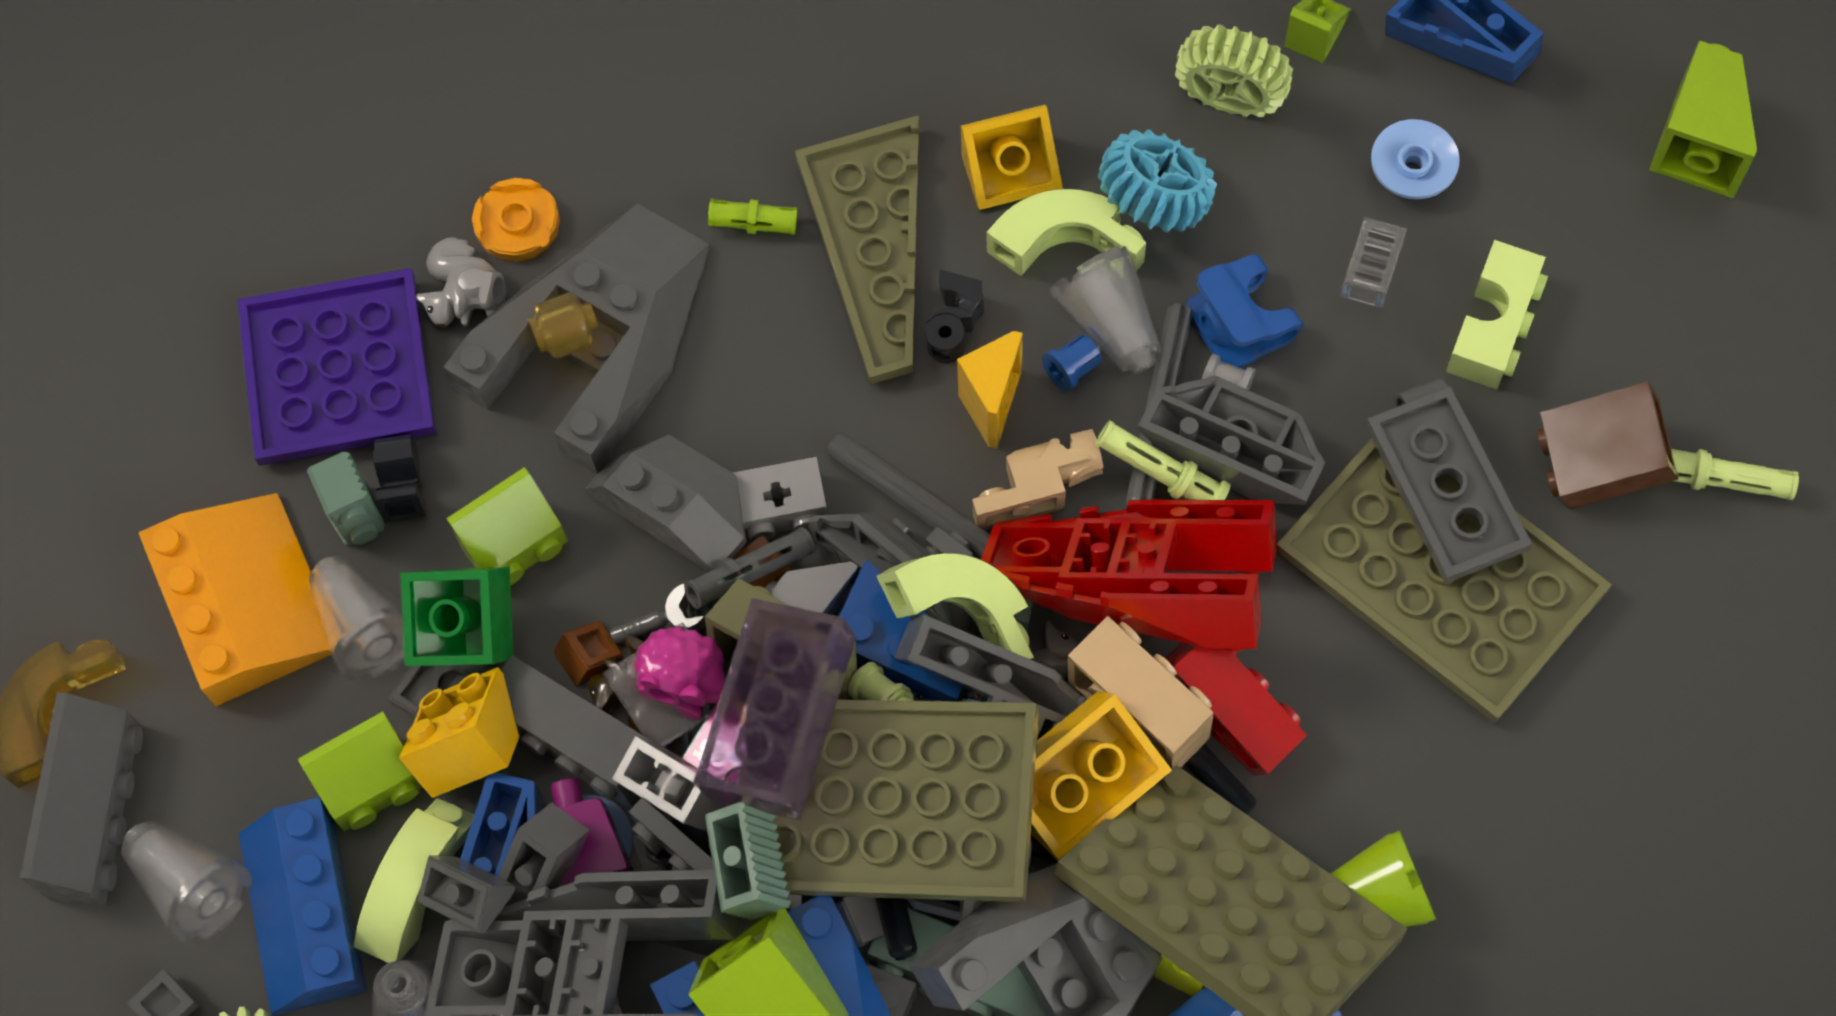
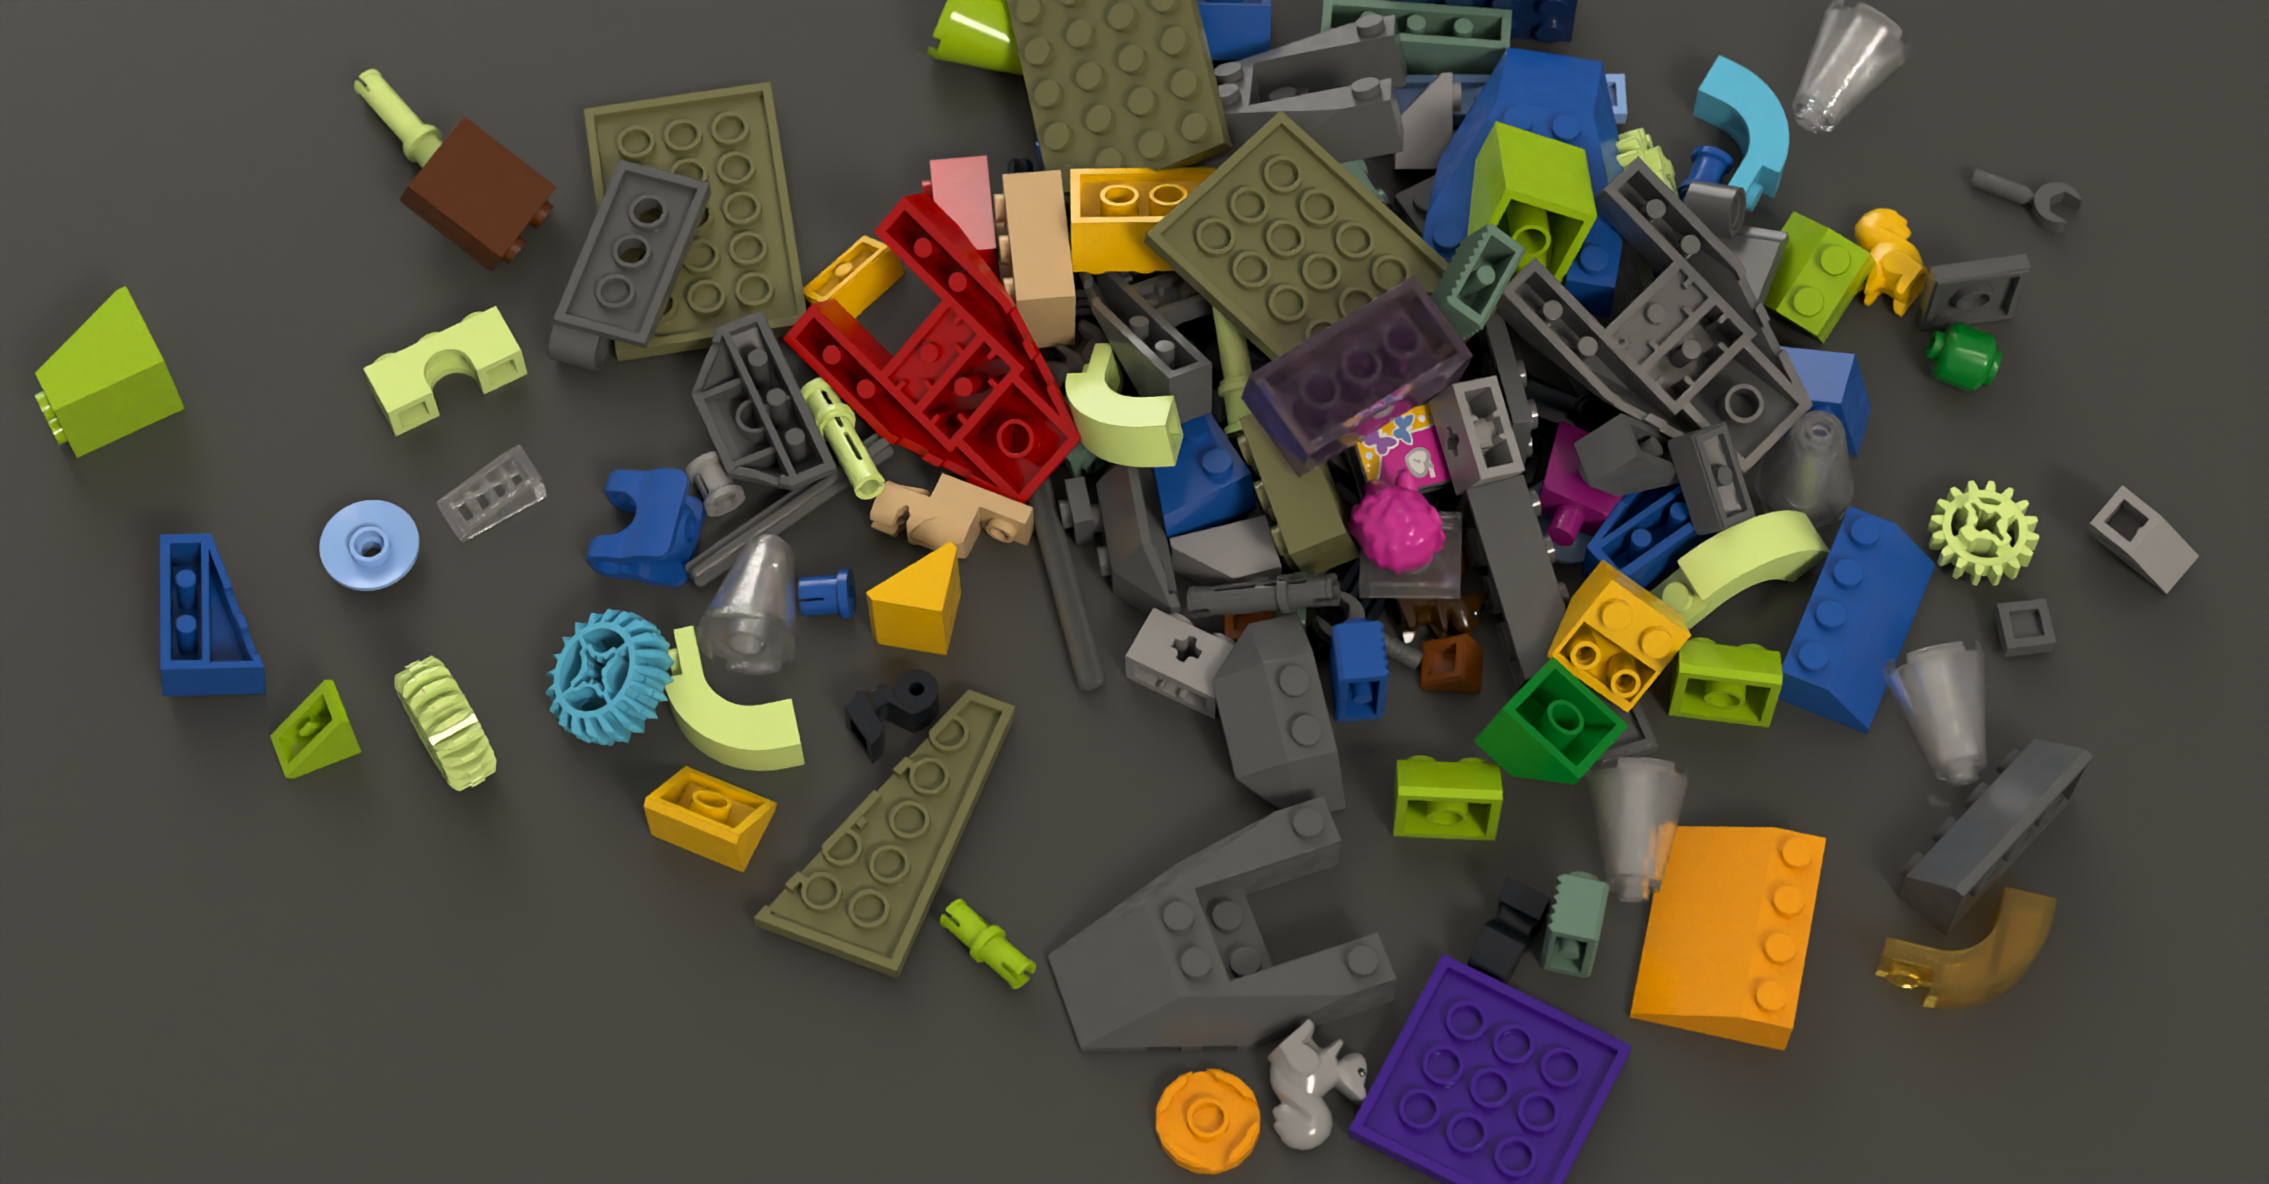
camera: 145 degrees left, 5 degrees down
clear yellow head [528,293,599,358] -> none
none -> yellow slope [803,236,905,318]
none -> blue brick [1329,618,1390,722]

